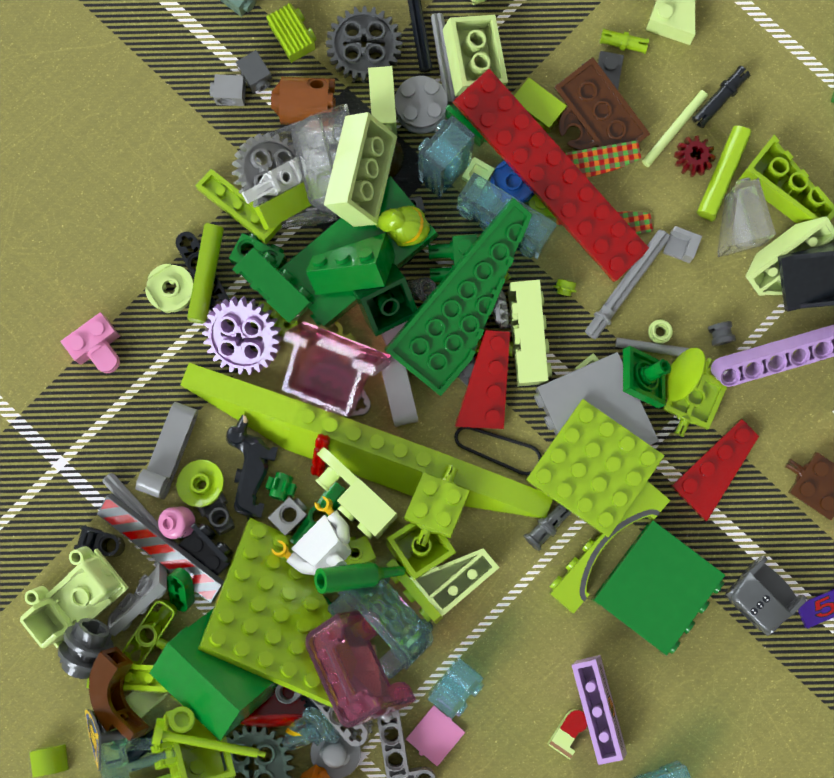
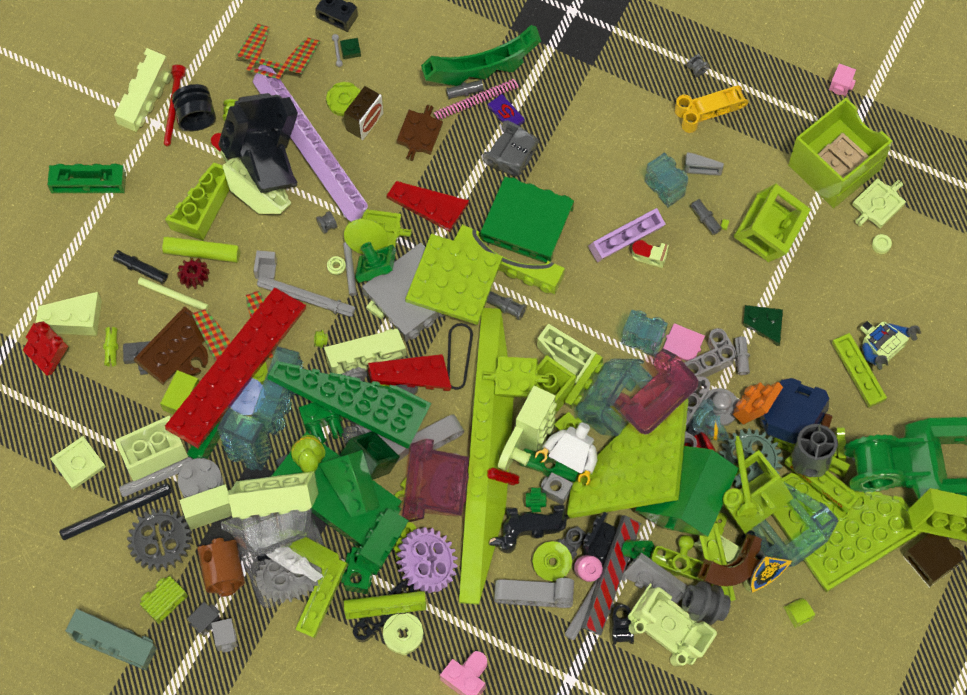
camera: 105 degrees left, 15 degrees down
green piece [314,562,405,594] -> none
clear slope [717,177,776,257] -> none

